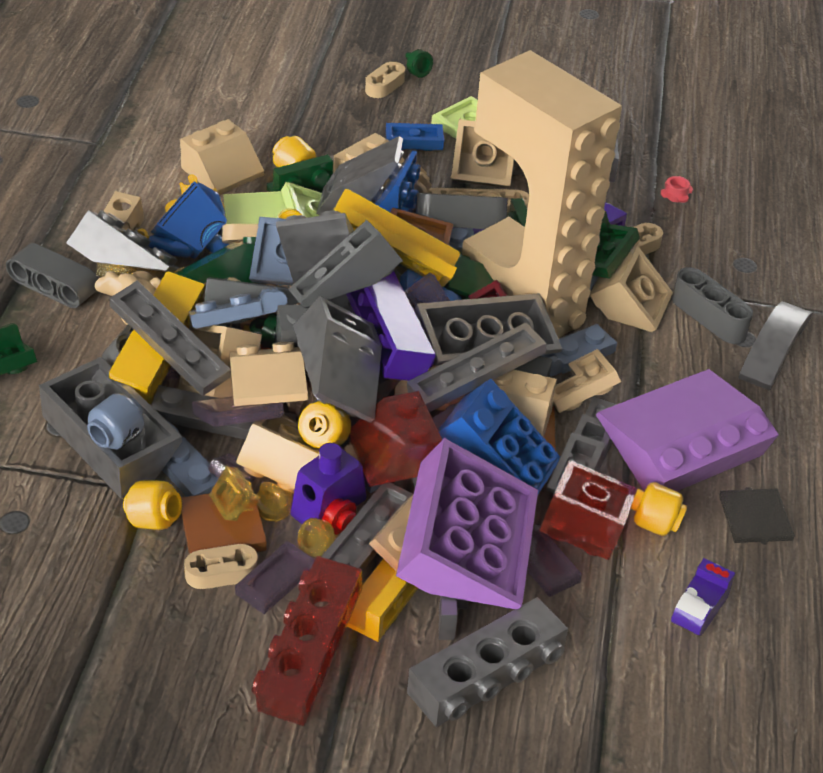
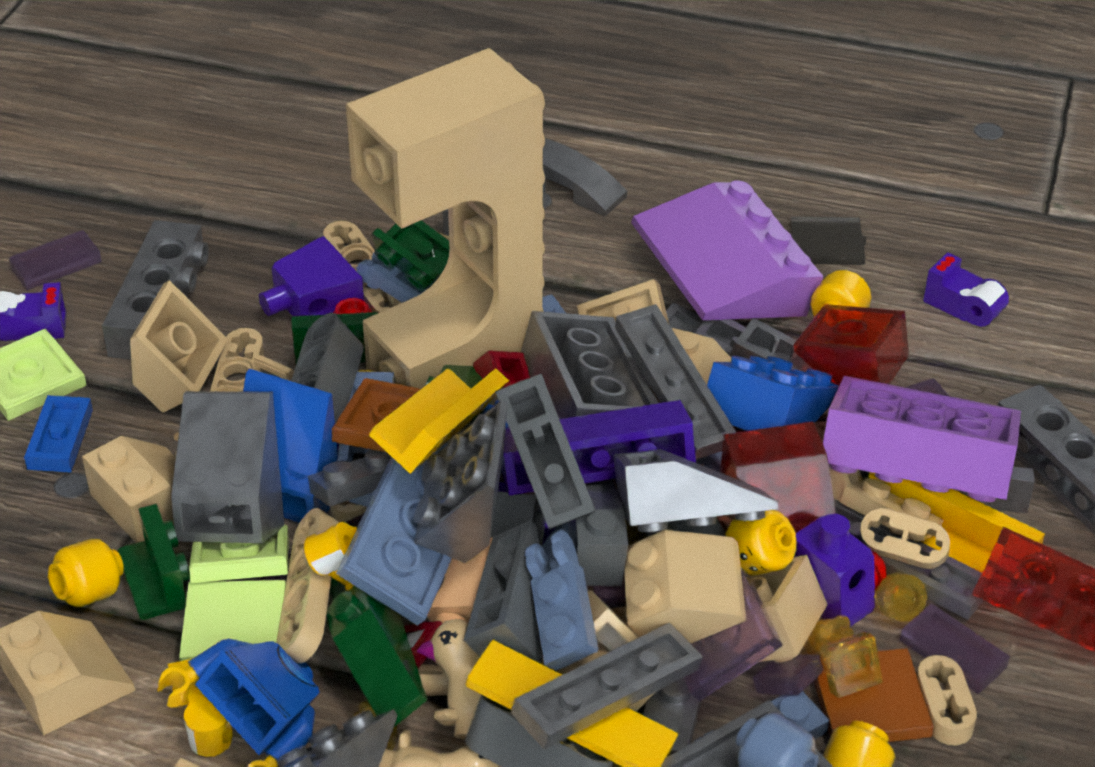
camera: 80 degrees left, 0 degrees up
coral plate [660,176,693,203] -> none
none -> tan beam [860,508,950,569]

